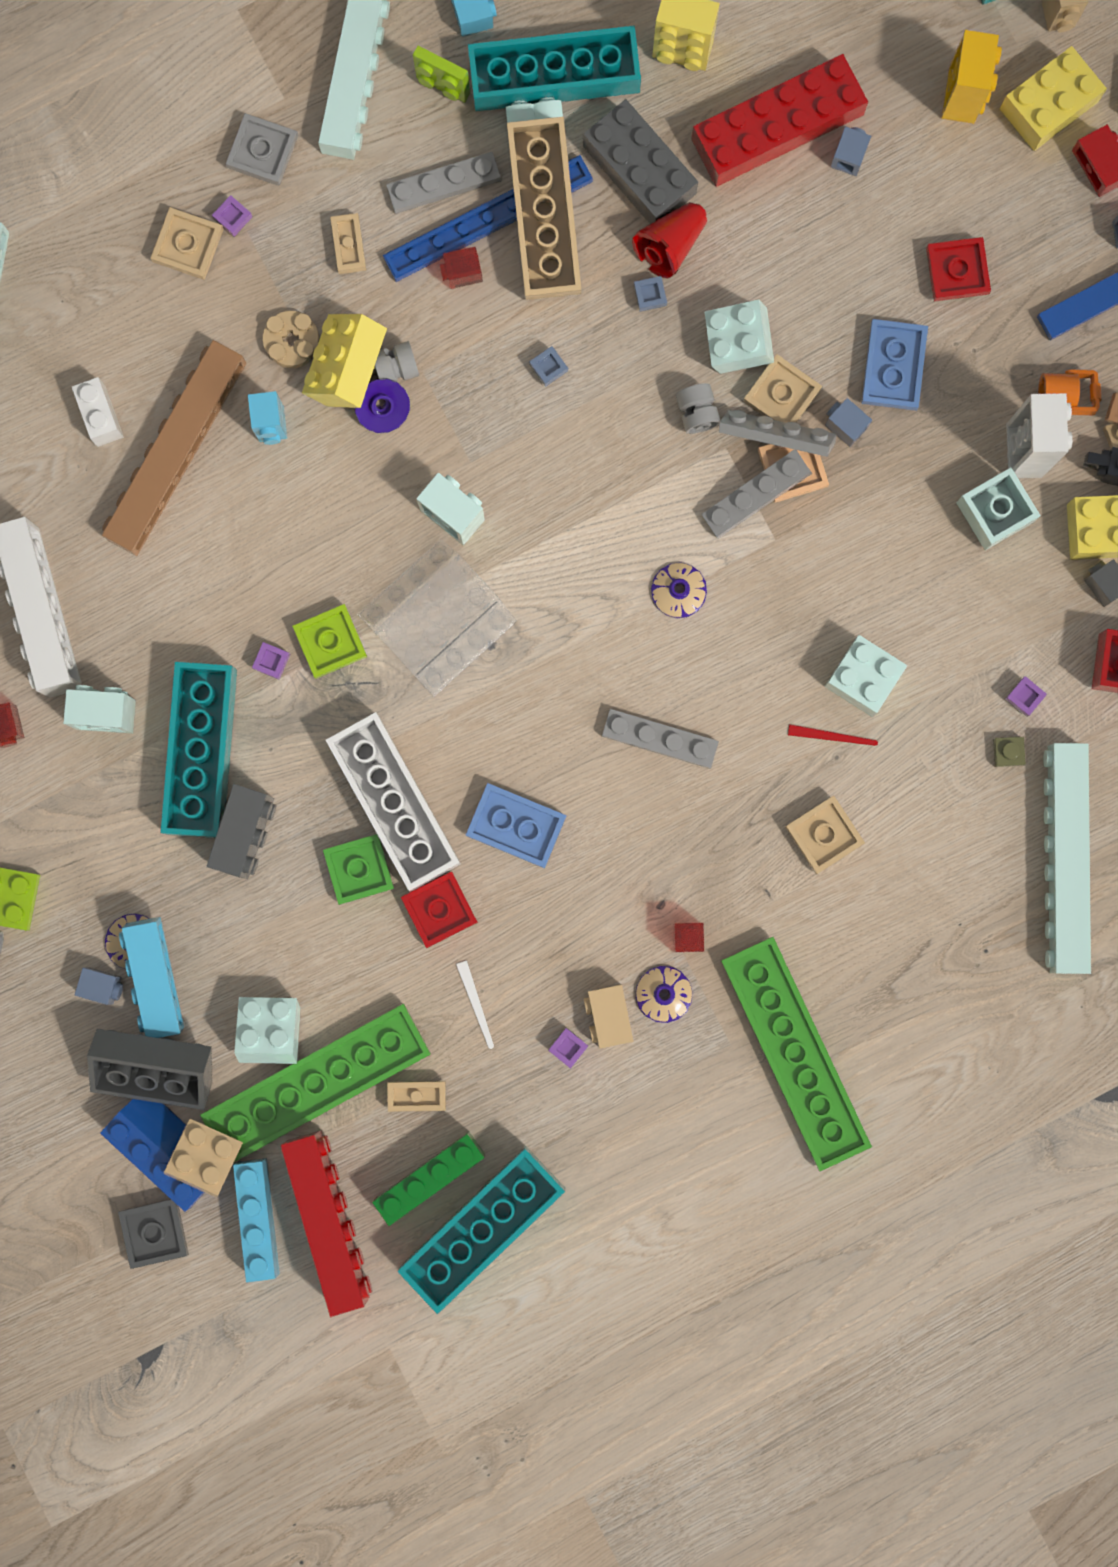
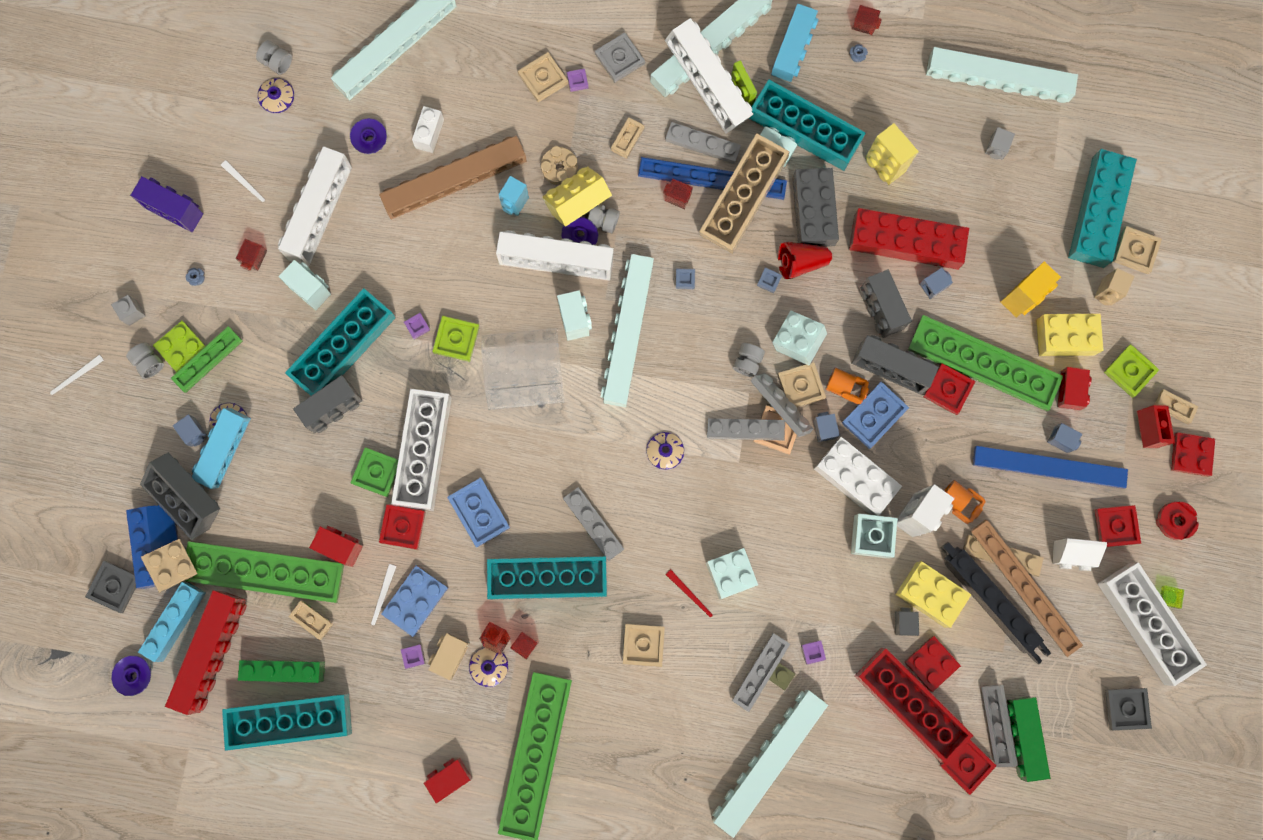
camera: 30 degrees right, 5 degrees down
light aqua brick [234,997,301,1064] -> none
none -> dark purple dish [111,656,151,696]
none -> bright green plate [171,326,243,393]
none -> red brick [309,525,363,567]
none -> dark purple dish [350,118,387,154]
none -> medium blue plate [381,566,448,637]
none -> red brick [423,758,472,804]
none -> clear red brick [479,622,511,655]
none -> teal brick [487,556,607,600]
none -> white brick [496,230,614,281]
none -> light aqua brick [601,254,654,407]
none -> white brick [665,18,753,134]
none -> light grey plate [732,633,790,712]
none -> white brick [814,437,902,516]
none -> orange piece [825,367,869,404]
none -> dark grey brick [851,335,939,395]
none -> dark grey brick [860,269,912,338]
none -> bright green plate [907,315,1063,411]

